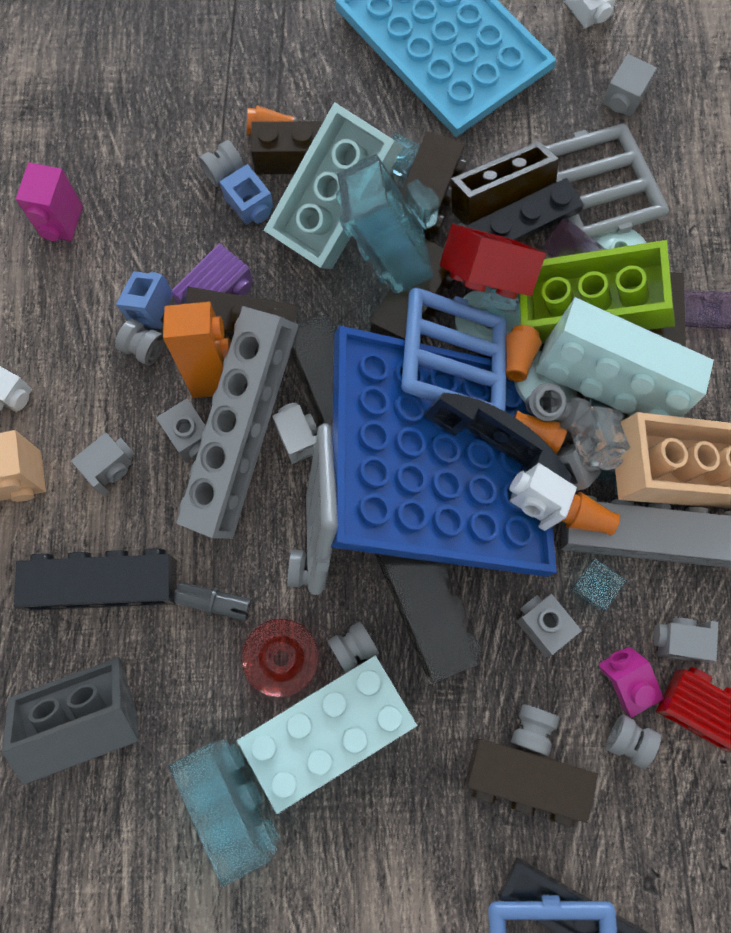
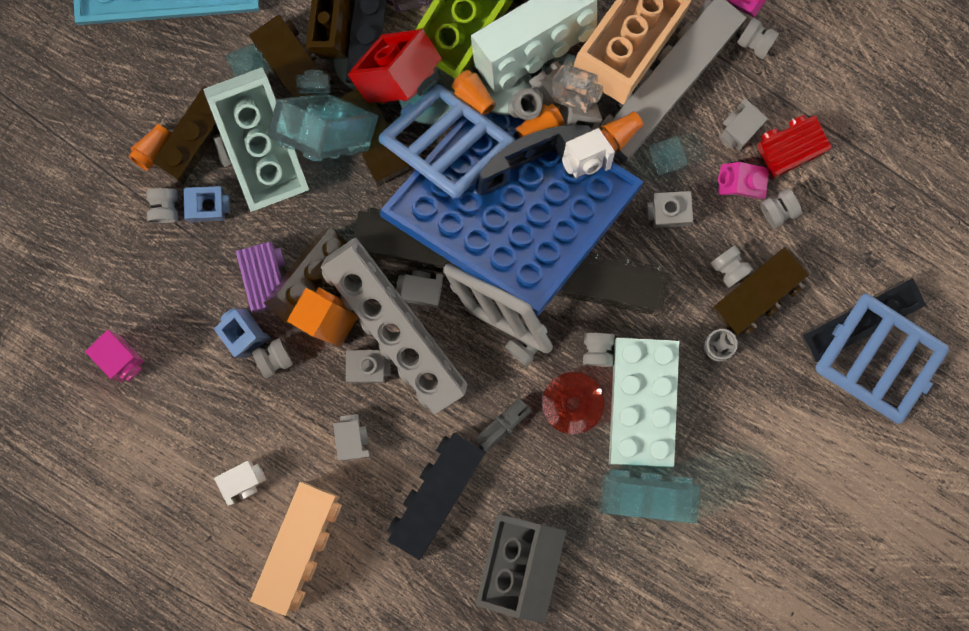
camera: 55 degrees left, 10 degrees up
none -> light grey wheel [704,329,738,362]

